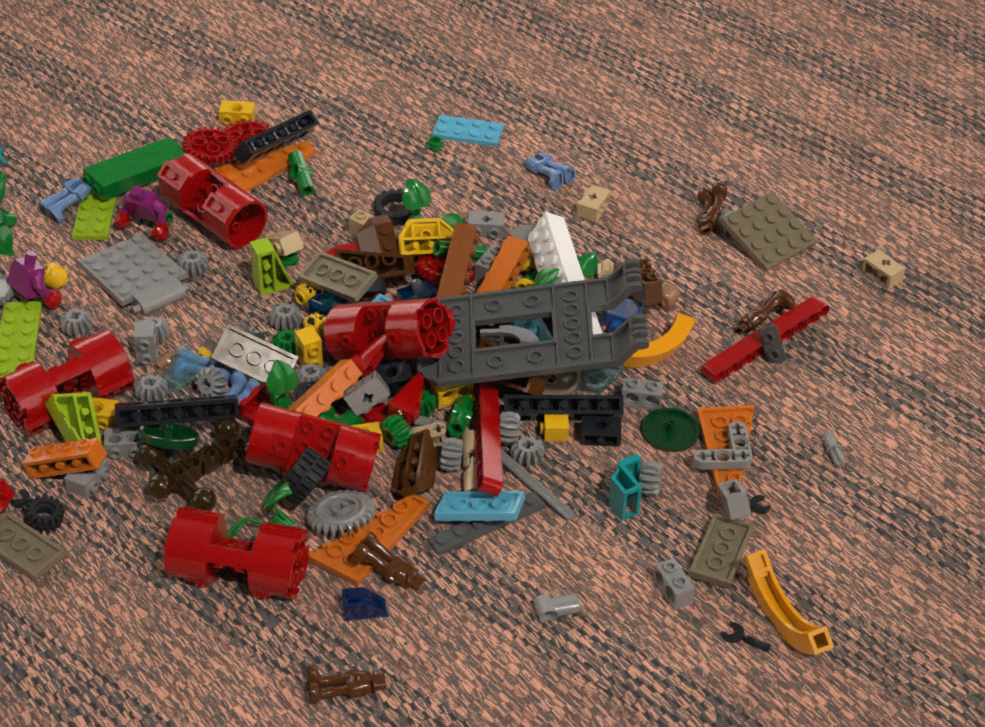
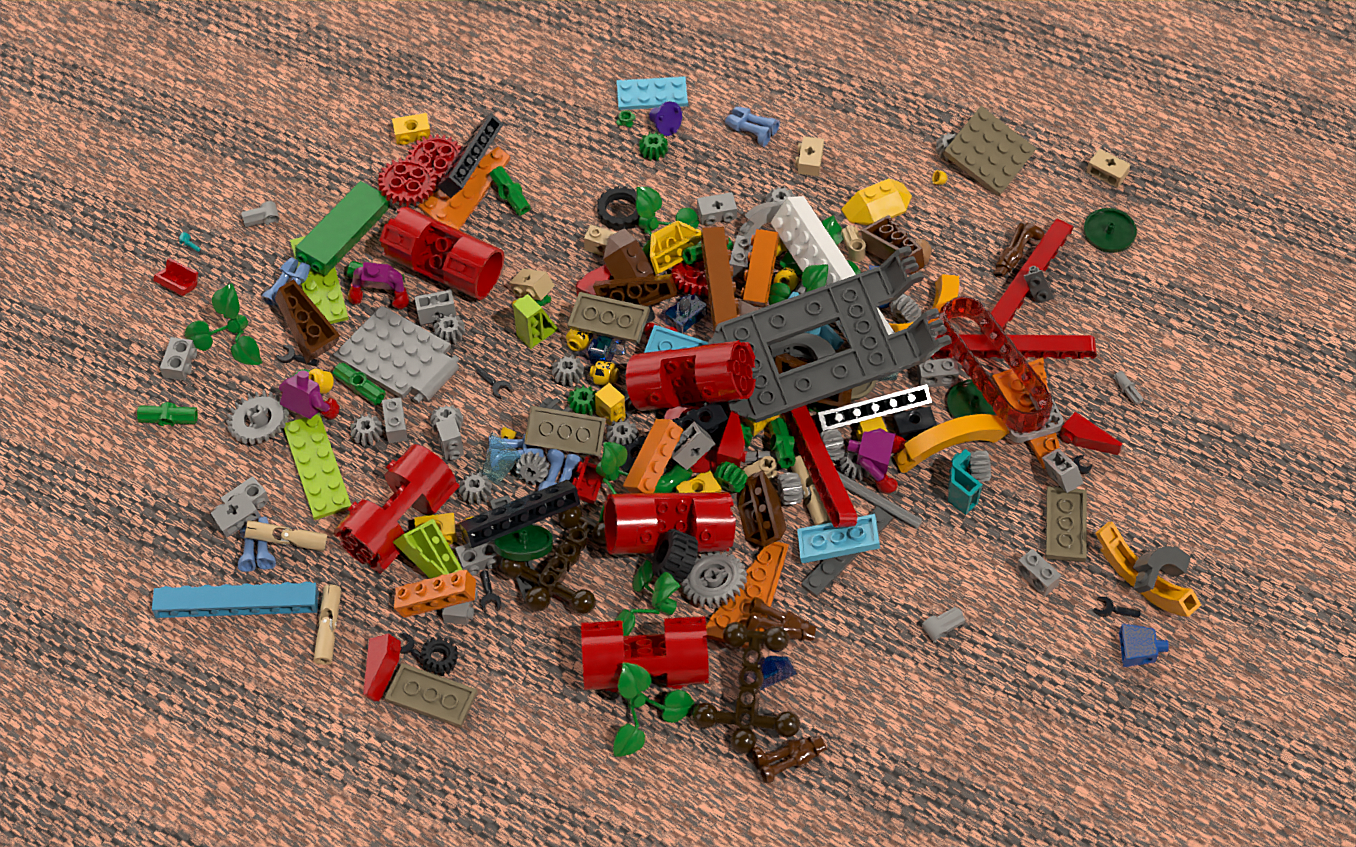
camera: 15 degrees left, 15 degrees up
nougat arm [153,352,180,371] -> none
red piece [351,334,388,378] -> none
reddish brown piece [697,182,728,235] -> none
none -> light grey piece [241,201,280,227]
none -> reddish brown wedge [275,279,340,363]
none -> black piece [276,345,319,367]
none -> green piece [332,362,386,406]
none -> light grey brick [382,397,408,443]
none -> light grey brick [415,290,456,325]
none -> black piece [476,367,512,399]
none -> black piece [480,570,502,612]
none -> green plant [613,663,694,757]
none -> green gear [639,131,668,161]
none -> dark purple piece [649,101,682,136]
none -> dark brown piece [692,622,800,754]
none -> yellow wedge [841,178,912,225]
none -> magenta torso [847,428,906,494]
none -> light orange arch [893,414,1010,473]
none -> red beam [931,334,1097,359]
none -> yellow hinge [932,170,948,185]
none -> clear red piece [938,296,1053,433]
none -> red slope [1059,412,1123,455]
none -> dark green piece [1083,208,1137,253]
none -> blue torso [1119,624,1169,667]
none -> dark grey arch [1133,546,1191,593]

